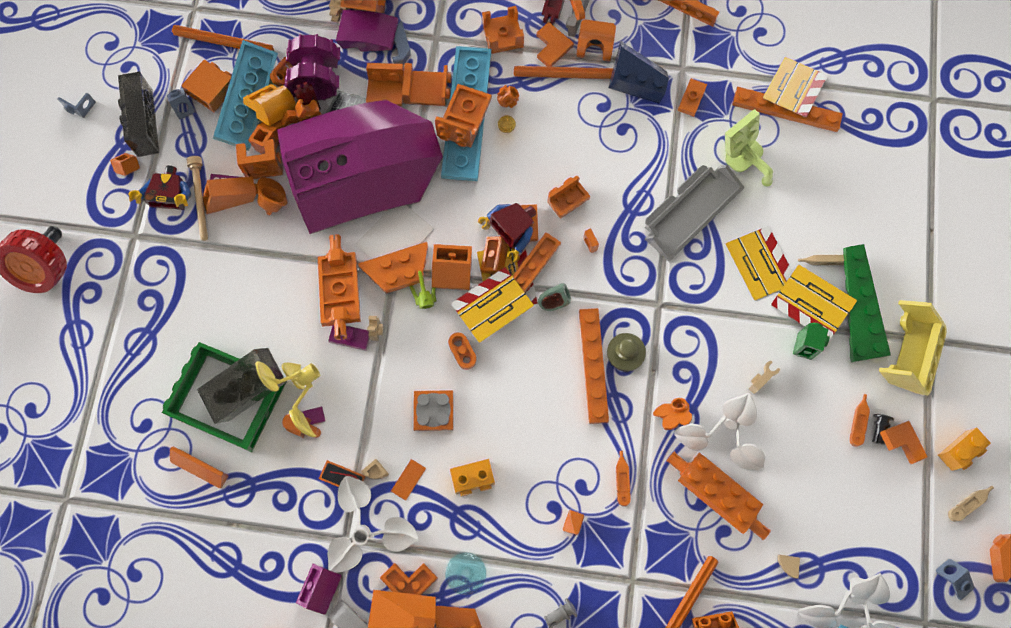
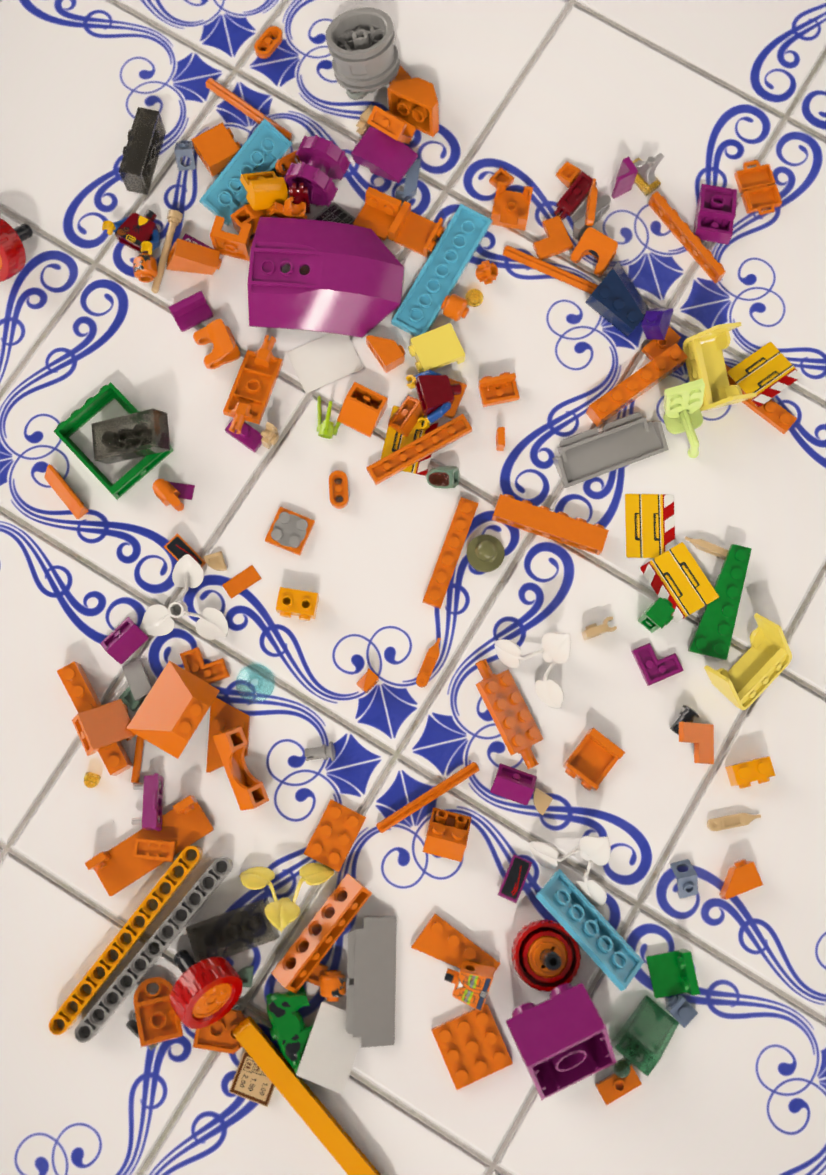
camera: 20 degrees right, 5 degrees up
sand blue bracket [57,93,96,118] -> none
orange slope [110,153,140,176] -> none
light yellow plant [255,361,321,437] -> none
orange piece [257,177,288,216] -> none
orange wing [358,242,429,294] -> none
orange bracket [435,84,492,148] -> none
yellow sticker [451,267,534,343] -> none
orange plate [653,398,692,430] -> none
orange piece [850,394,870,447] -> none
none -> orange head [133,253,158,283]
none -> magenta panel [168,291,214,332]
none -> orange piece [193,319,241,369]
none -> orange slope [366,335,406,373]
none -> light yellow panel [408,323,465,373]
none -> orange head [441,294,469,321]
none -> orange tile [489,167,514,189]
none -> magenta panel [490,763,537,805]
none -> orange brick [492,494,609,555]
none -> orange panel [563,728,625,791]
none -> orange brick [586,343,688,427]
none -> magenta tile [631,643,684,686]
none -> dark purple slope [641,308,674,340]
none -> light yellow windscreen [683,322,757,411]

